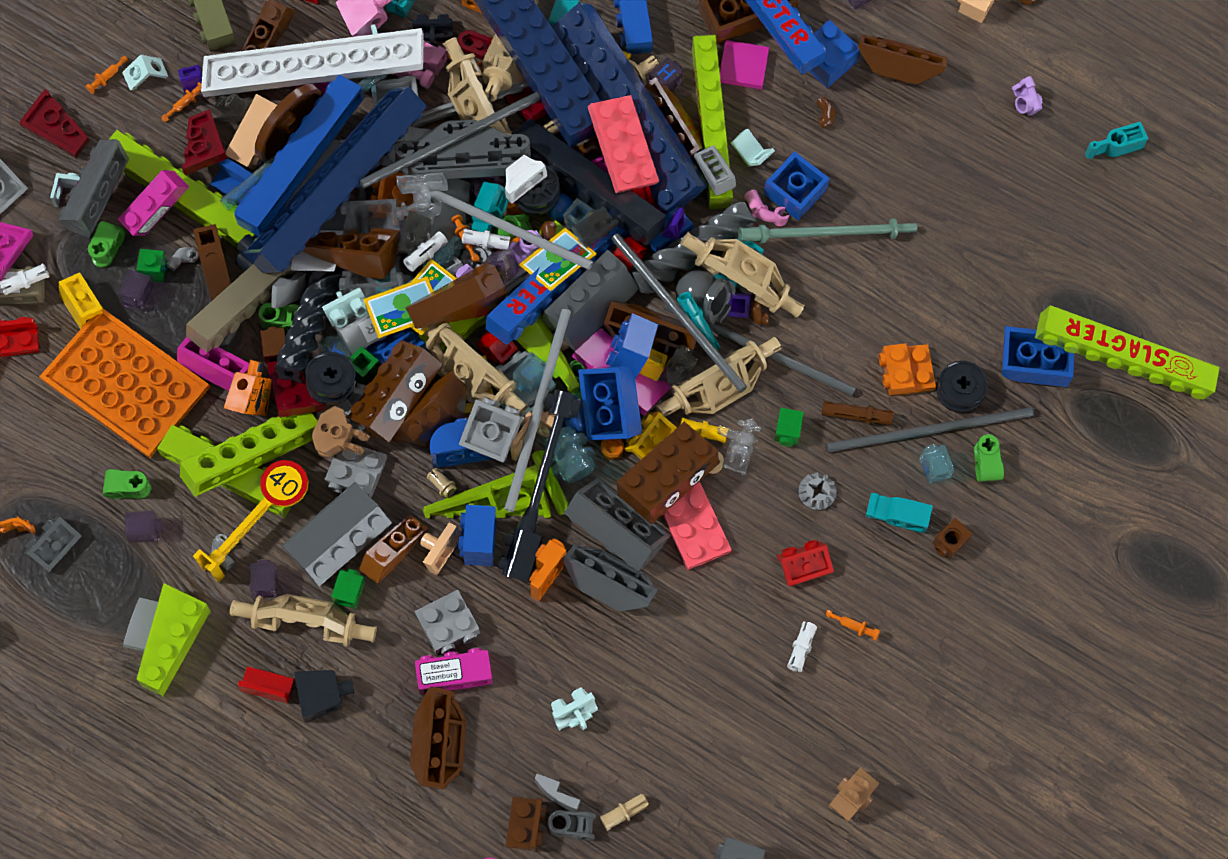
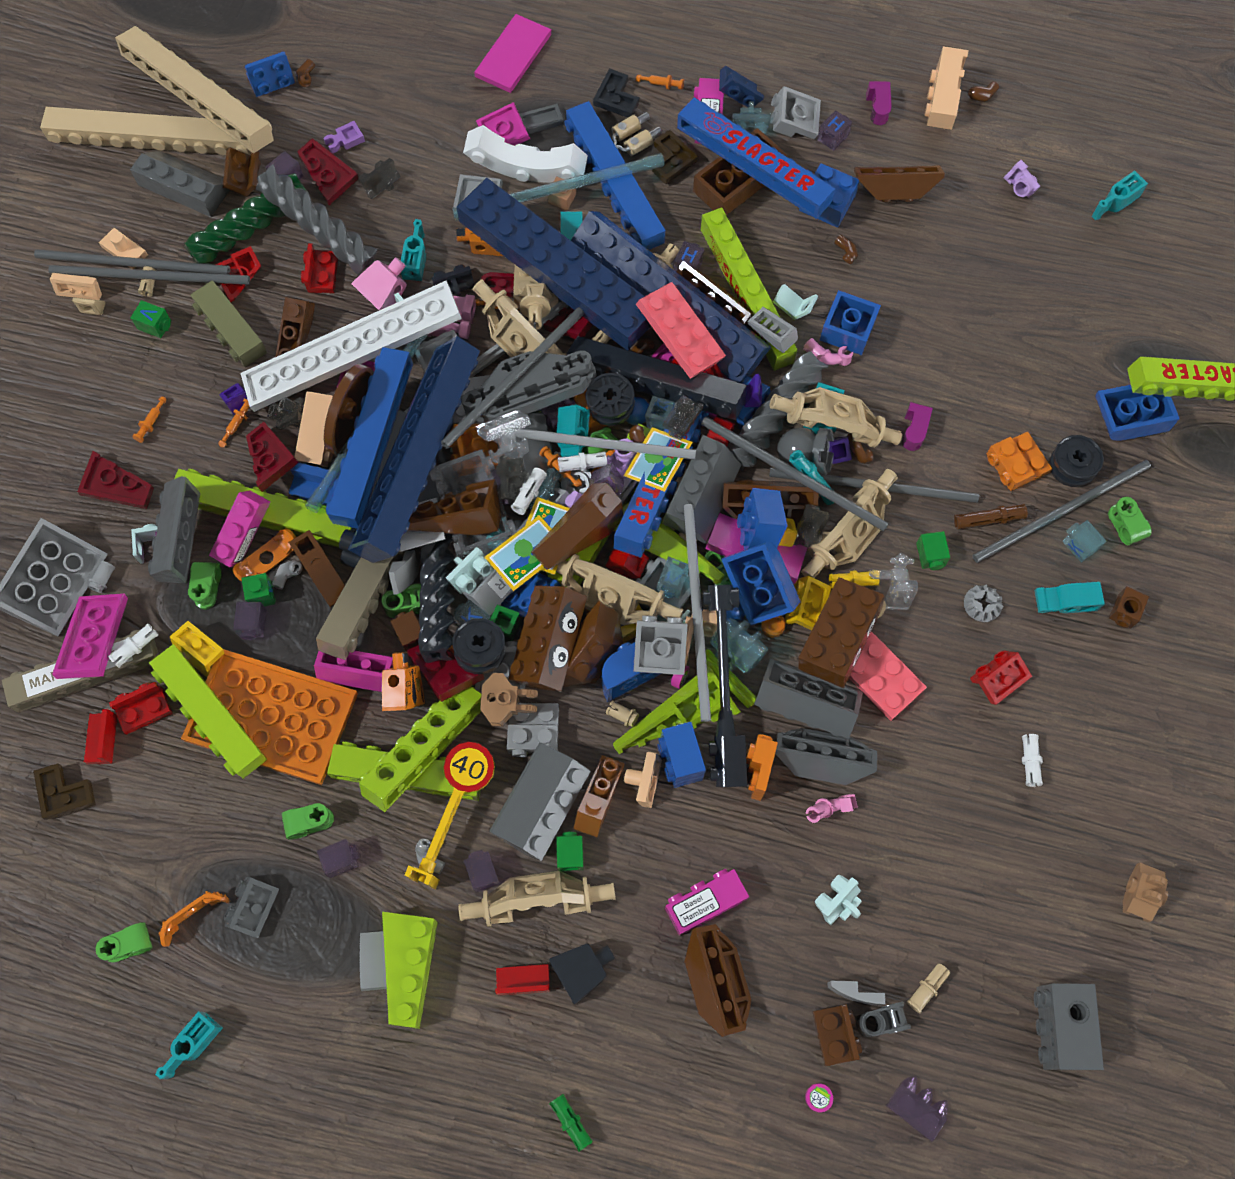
camera: 15 degrees left, 0 degrees up
light aqua bracket [123,55,168,90] -> none
light grey plate [415,590,480,655] -> none
white slope [505,155,547,203] -> none
dark pink tile [720,40,769,90] -> none
sand green bar [738,218,917,243] -> none
orange piece [826,610,880,641] -> none
none -> light grey pin [88,561,115,593]
none -> lime brick [149,644,267,779]
none -> orange piece [232,528,296,581]
none -> green pin [549,1094,593,1152]
none -> dark pink tile [671,665,690,689]
none -> bright pink piece [806,794,858,823]
none -> magenta leg [902,402,933,451]

